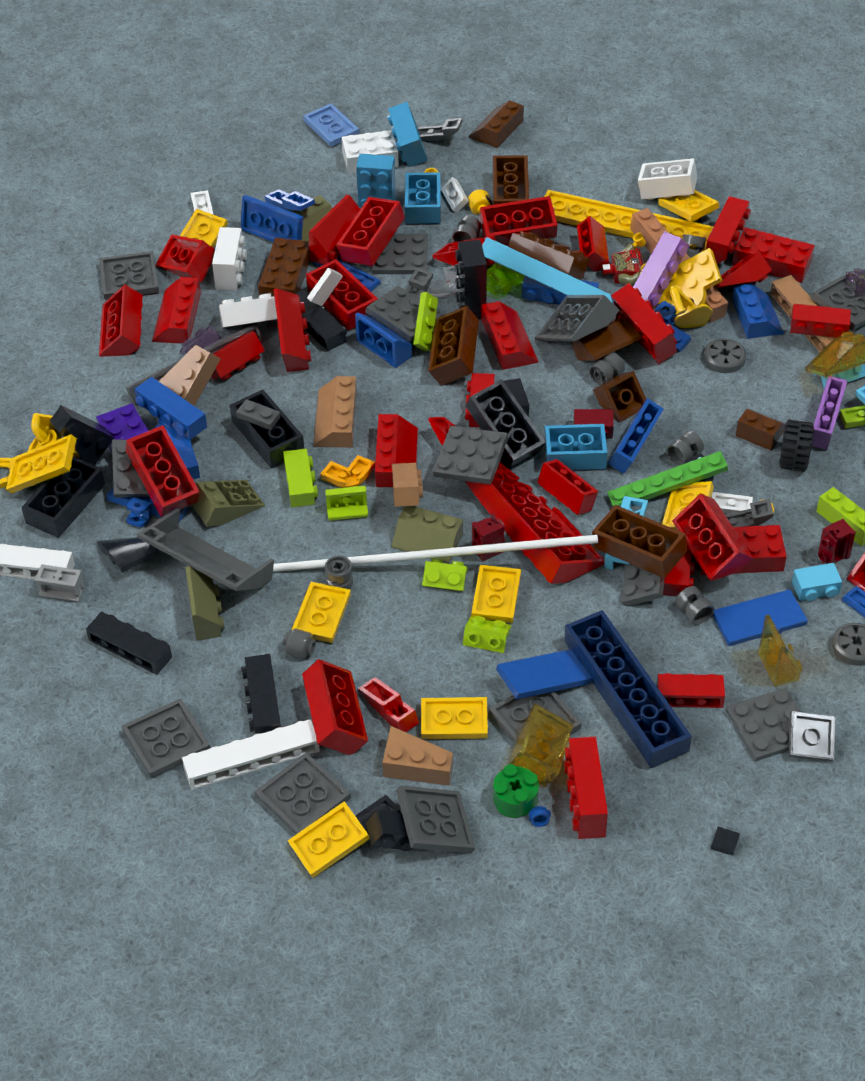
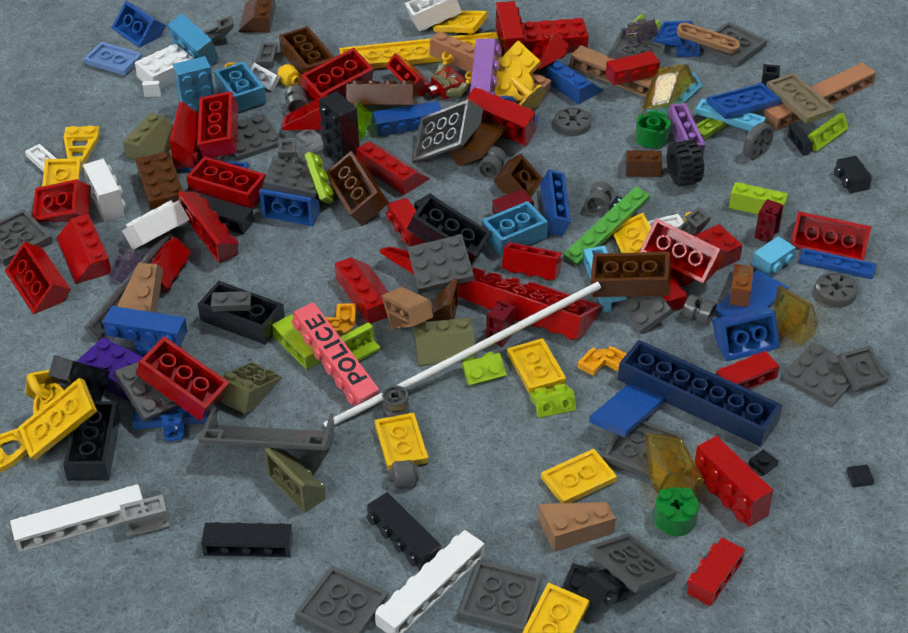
camera: 30 degrees left, 5 degrees down
black slope [97,537,159,572] -> none
blue tile [240,195,303,242] -> none
blue slope [265,189,316,211] -> none
red brick [302,659,368,755] -> none
white tile [307,268,343,306] -> none
medium nougat slope [313,376,357,448] -> none
red slope [358,677,419,732] -> none
medium azure tile [482,237,612,302] -> none
blue plate [528,806,551,827] -> none
none -> yellow plate [64,126,100,169]
none -> blue slope [111,1,166,48]
none -> white tile [142,81,161,97]
none -> dark grey plate [257,42,278,67]
none -> coral brick [292,302,379,407]
none -> reddish brown slope [426,278,458,322]
none -> light orange plate [577,346,626,376]
none -> green brick [635,111,671,149]
none -> red brick [686,537,745,606]
none -> blue slope [712,306,780,361]
none -> dark orange slope [729,264,753,307]
none -> black plate [748,449,779,476]

